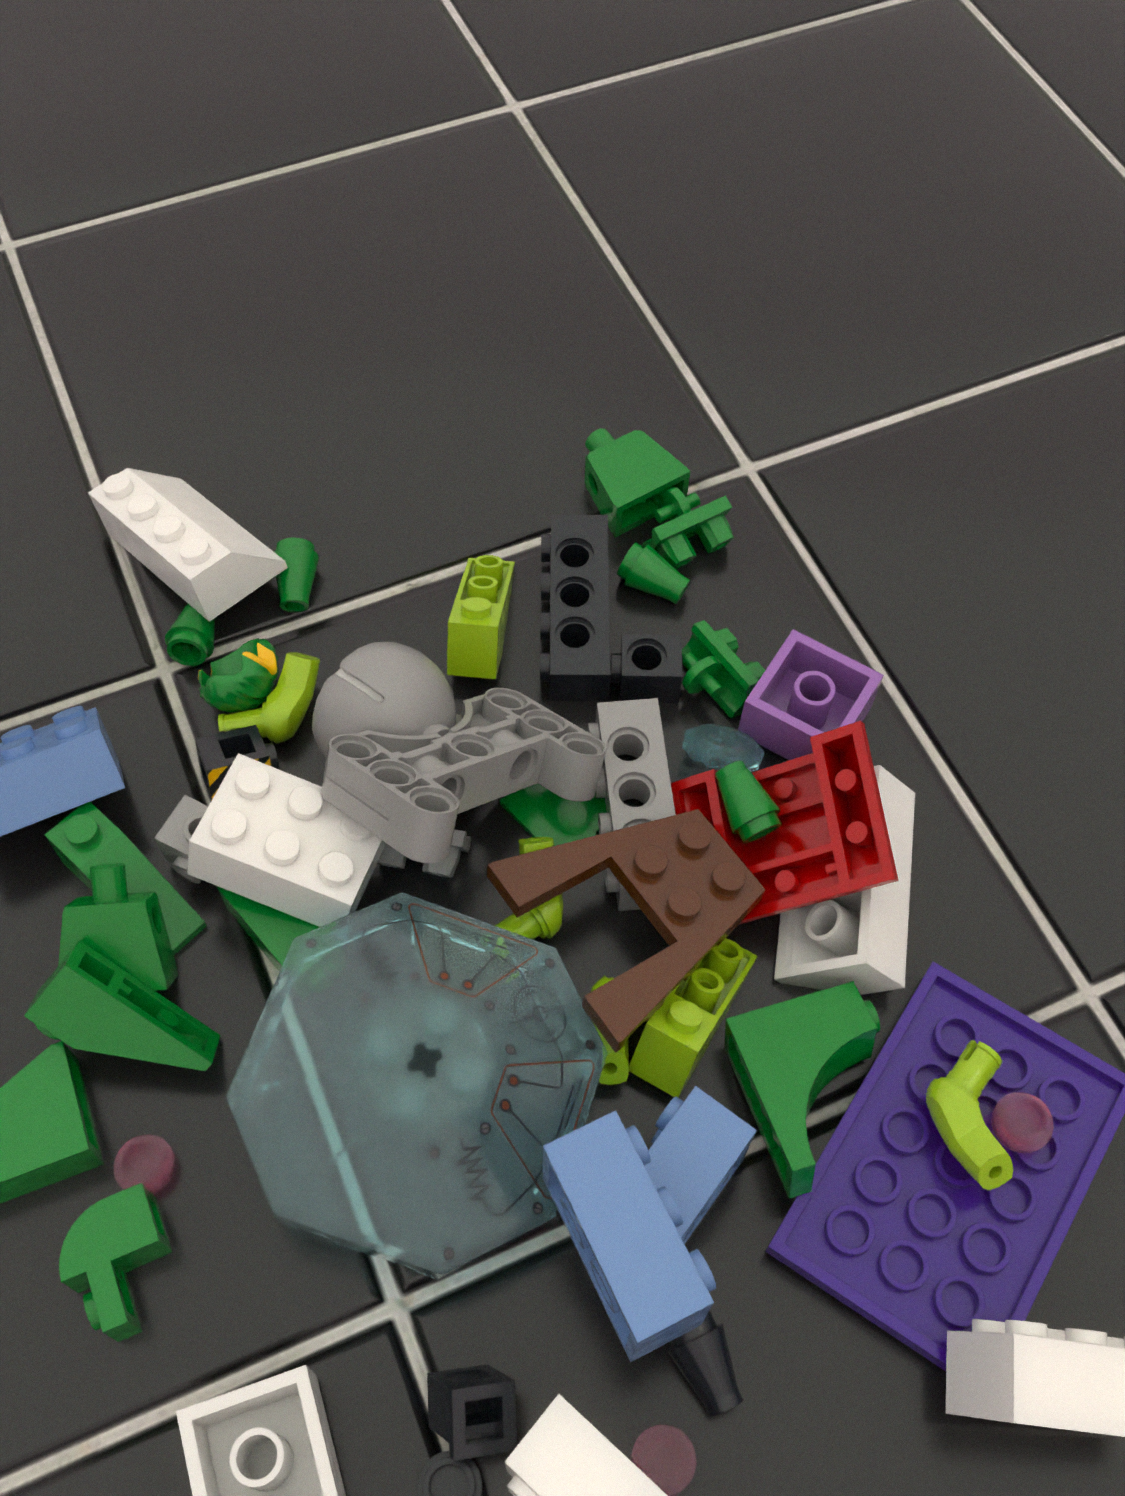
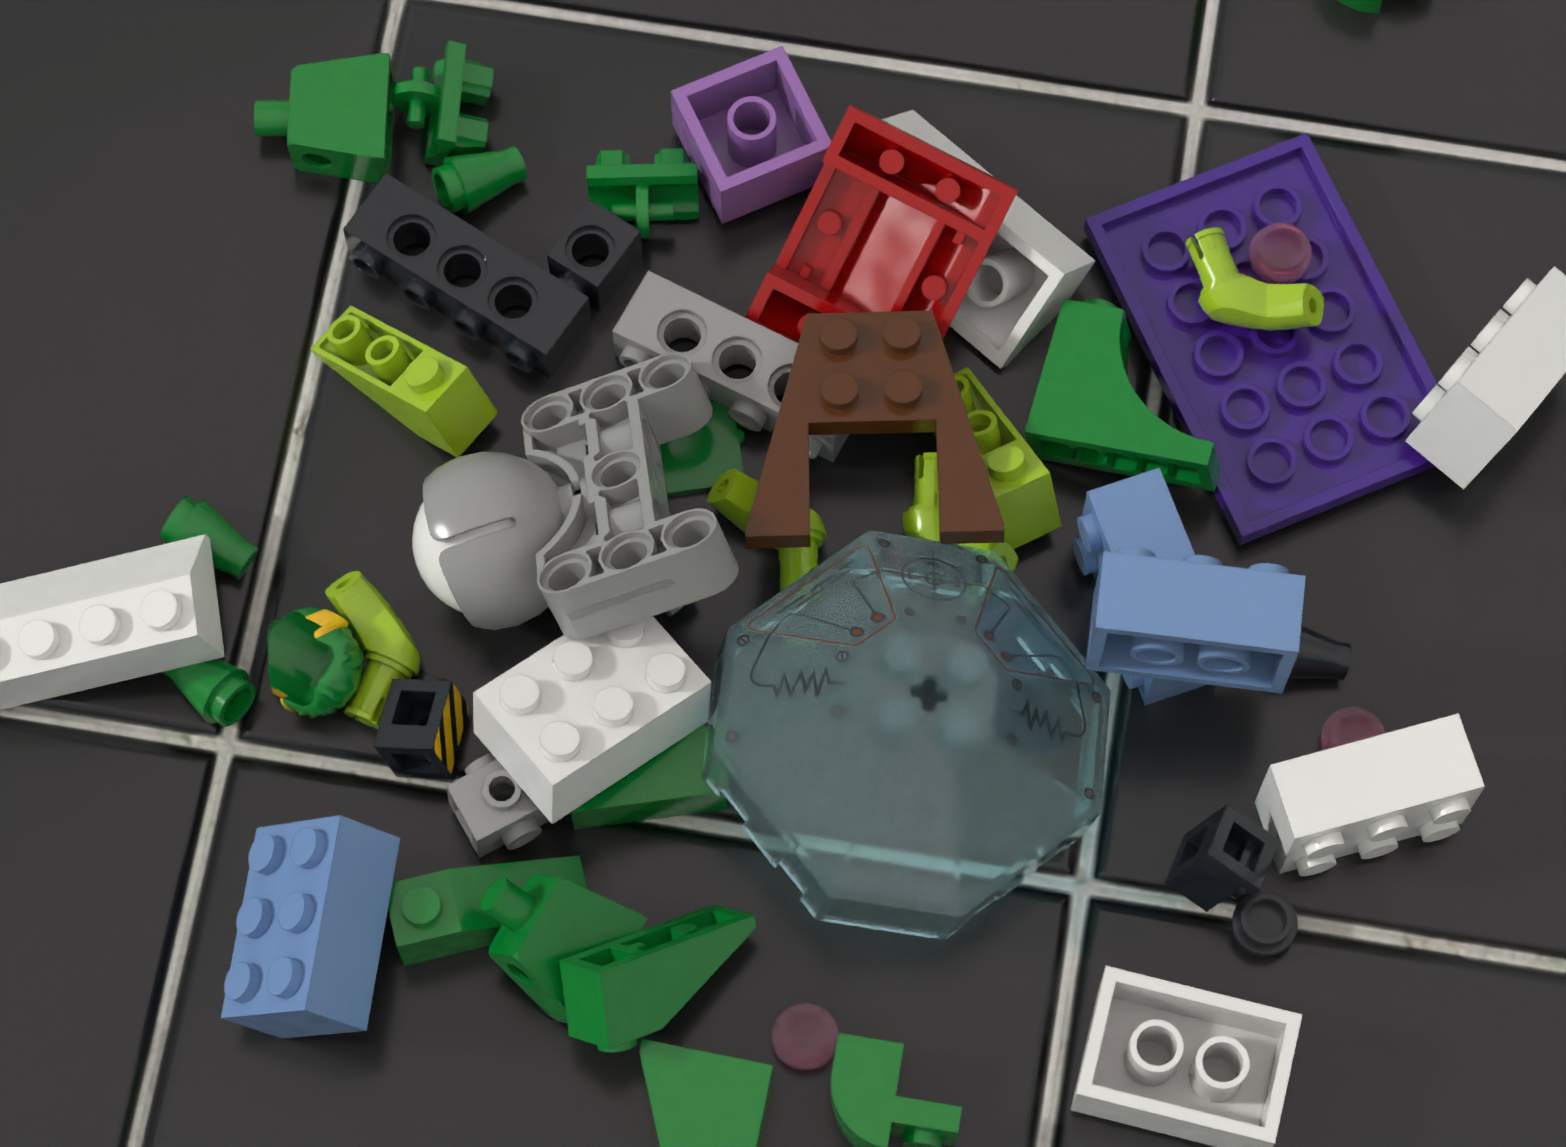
camera: 55 degrees left, 10 degrees up
clear light blue gear [682,724,764,772] -> none
green cone [715,760,782,844] -> none

